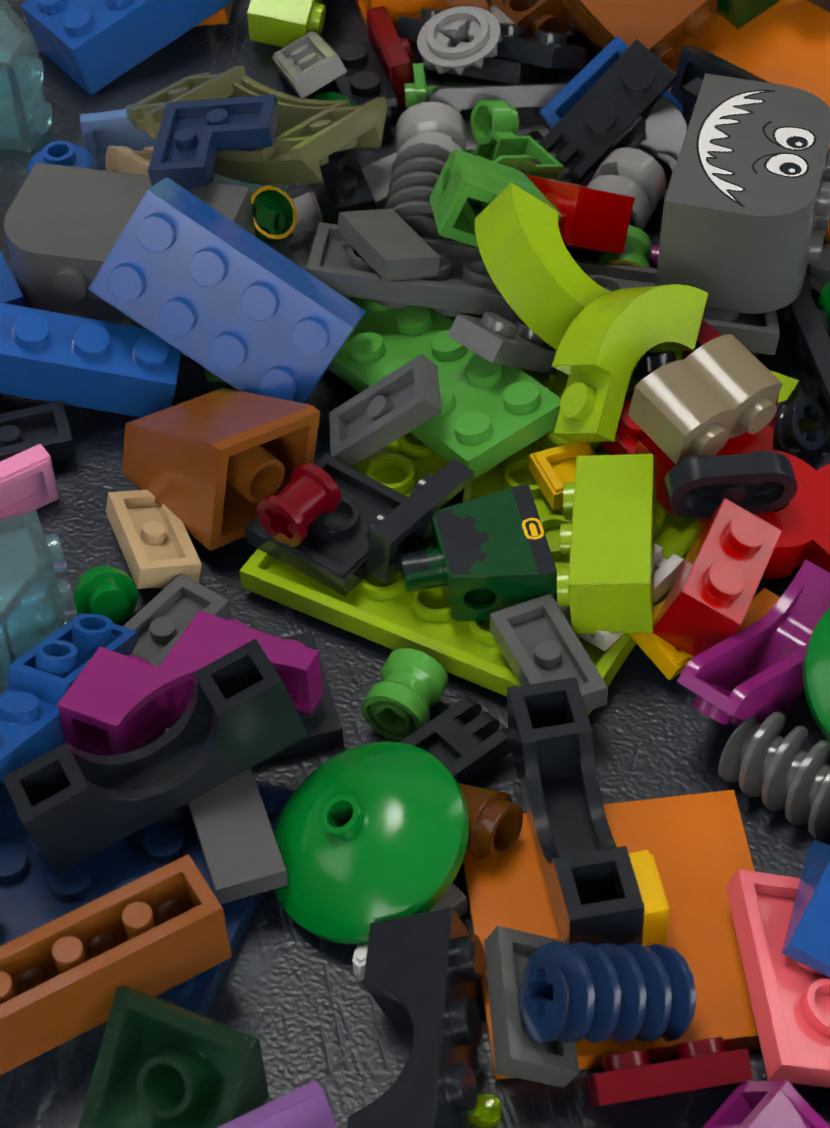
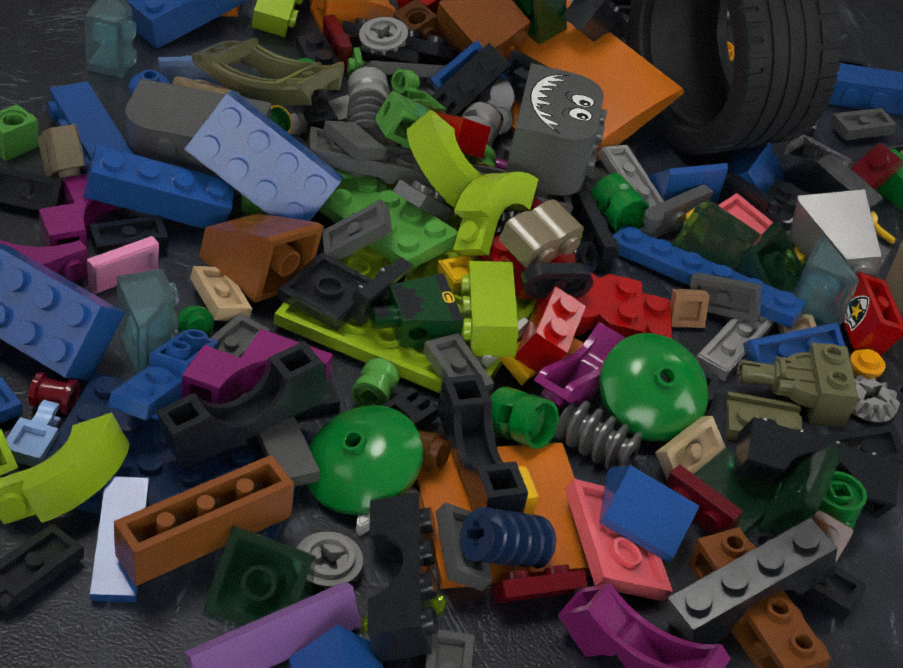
camera: 15 degrees left, 5 degrees down
dark blue plate [148,94,280,190] -> none
dark red bush [256,462,341,547] -> none
light grey tile [272,31,347,99] -> none
none -> light grey gear [294,532,363,590]
none -> green wheel [490,387,559,449]

